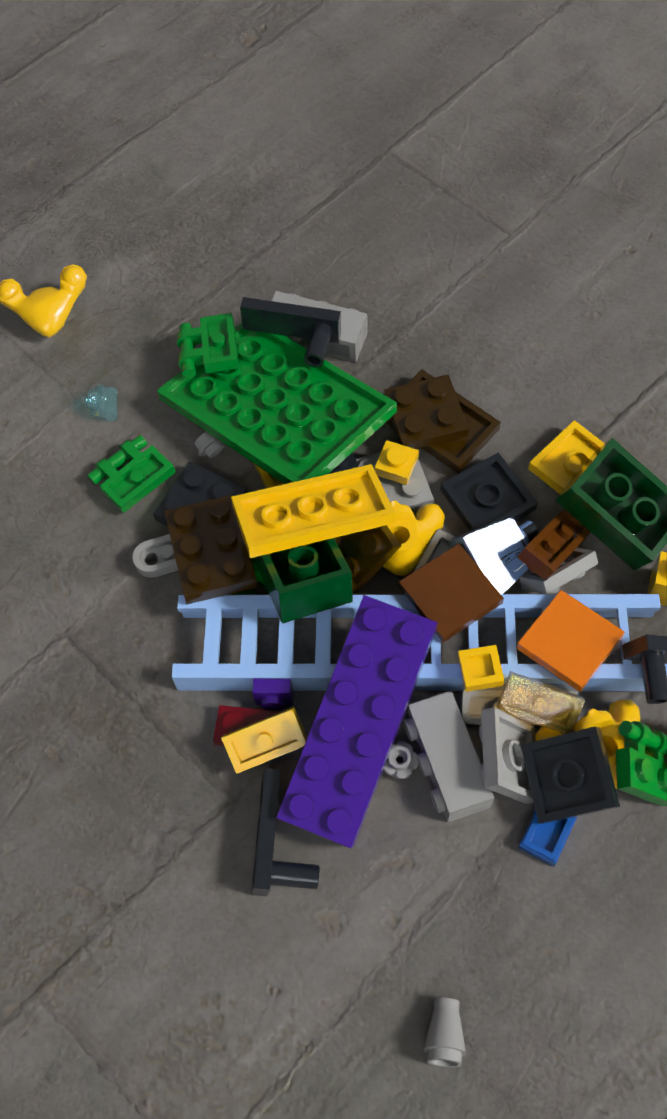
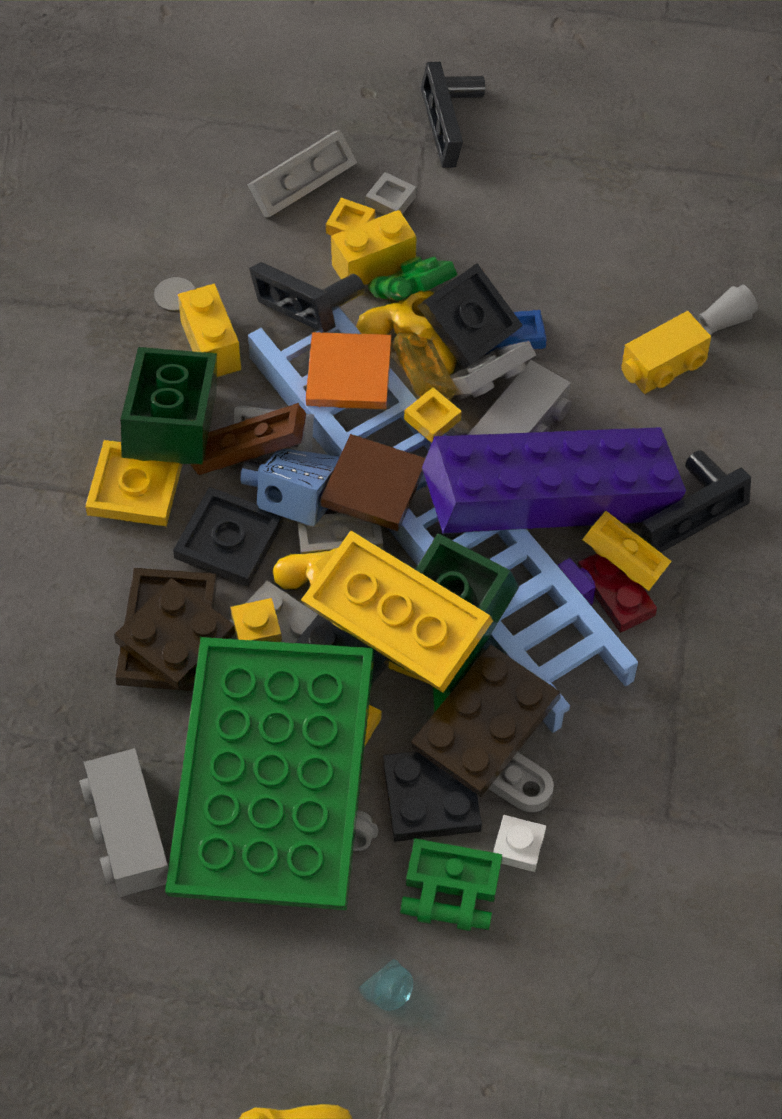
camera: 130 degrees left, 5 degrees down
green plate [176,312,239,379] -> none
black piece [240,297,341,367] -> none
none -> white plate [493,815,546,872]
none -> yellow brick [621,311,711,394]

